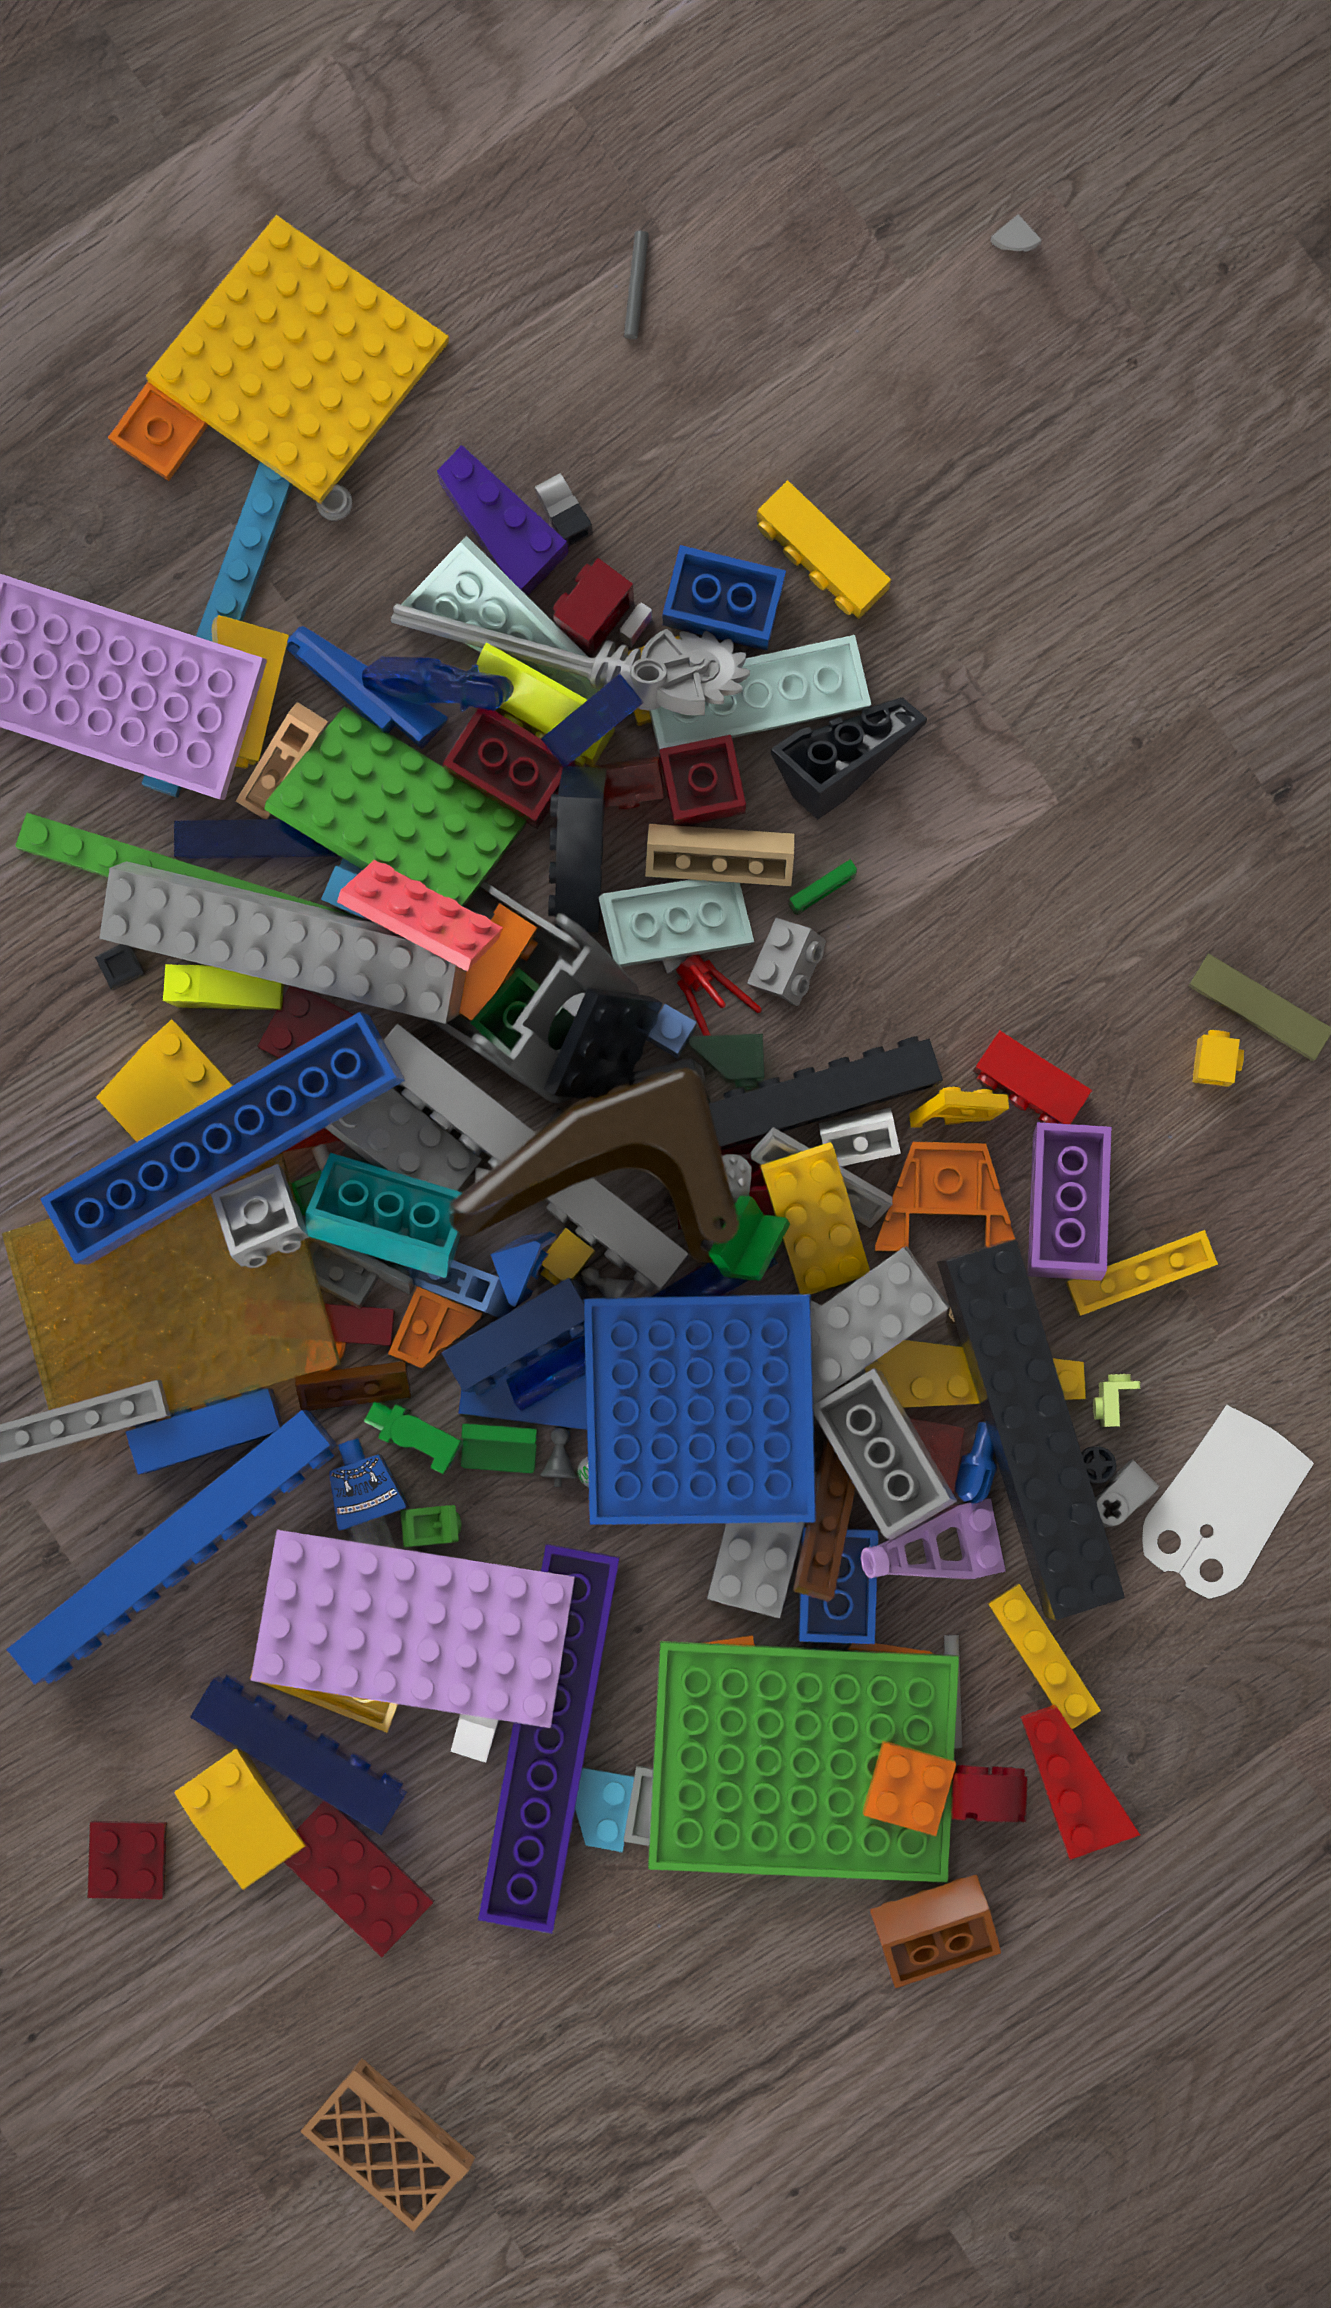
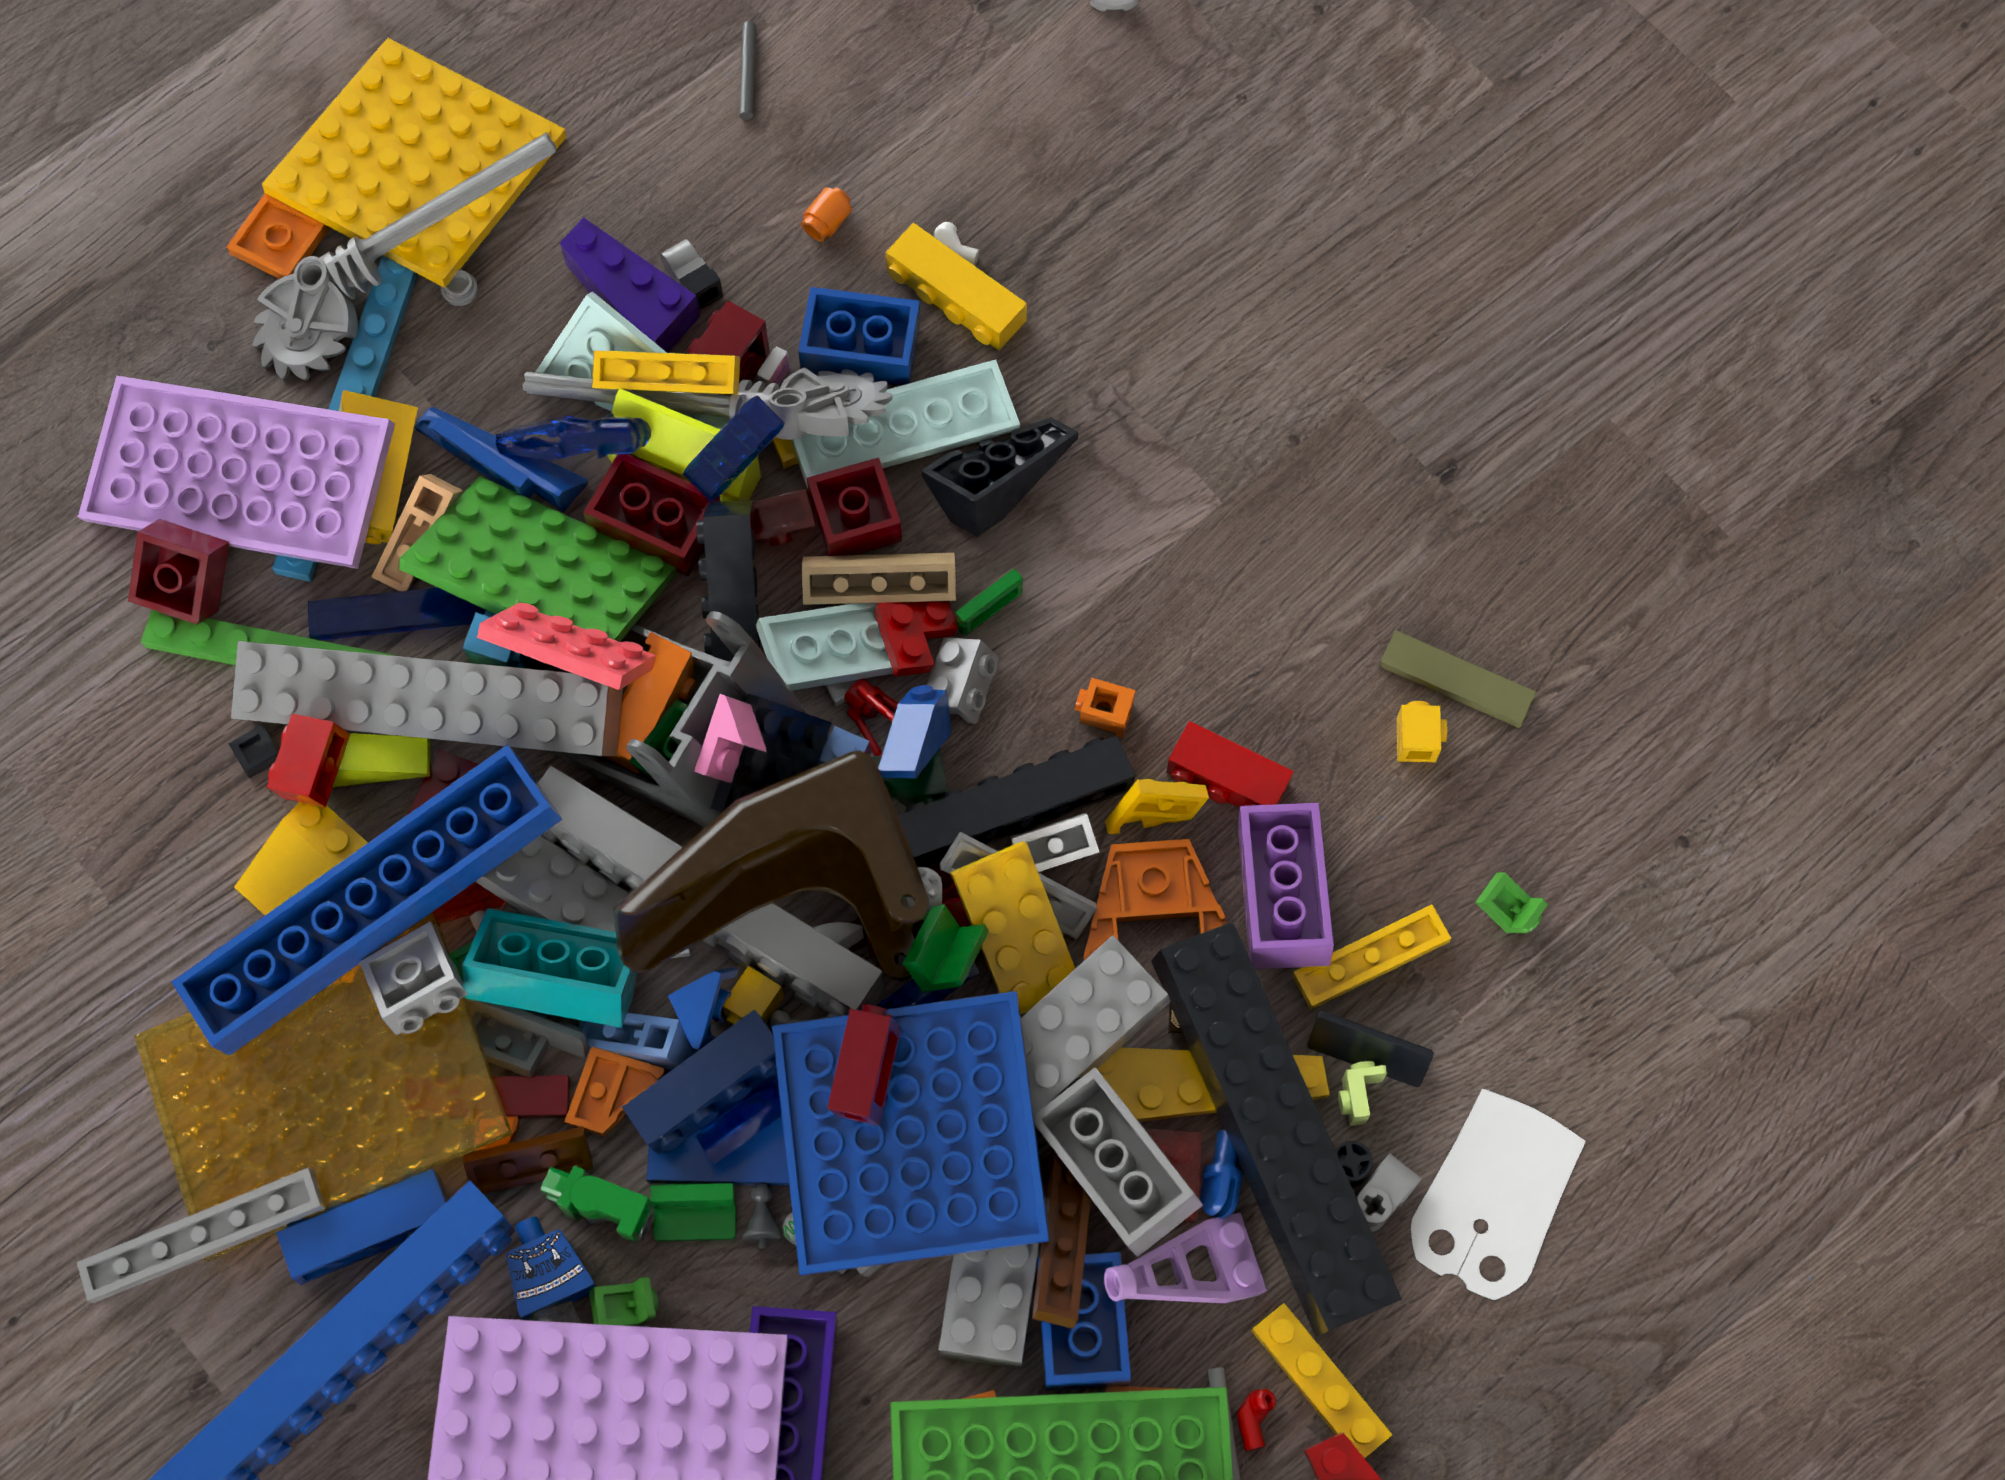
camera: 10 degrees left, 15 degrees down
none -> dark red brick [128,519,229,625]
none -> light grey piece [253,133,557,381]
none -> red brick [267,713,350,808]
none -> yellow plate [592,350,740,395]
none -> bright pink slope [694,694,766,783]
none -> orange brick [801,187,852,242]
none -> white tile [814,922,864,949]
none -> dark red window [827,1004,902,1126]
none -> red plate [873,601,958,677]
none -> slope [879,685,952,778]
none -> white arm [934,222,979,266]
none -> orange brick [1075,677,1136,738]
none -> red arm [1236,1389,1276,1452]
none -> black slope [1307,1010,1434,1087]
none -> bright green bracket [1475,872,1548,933]

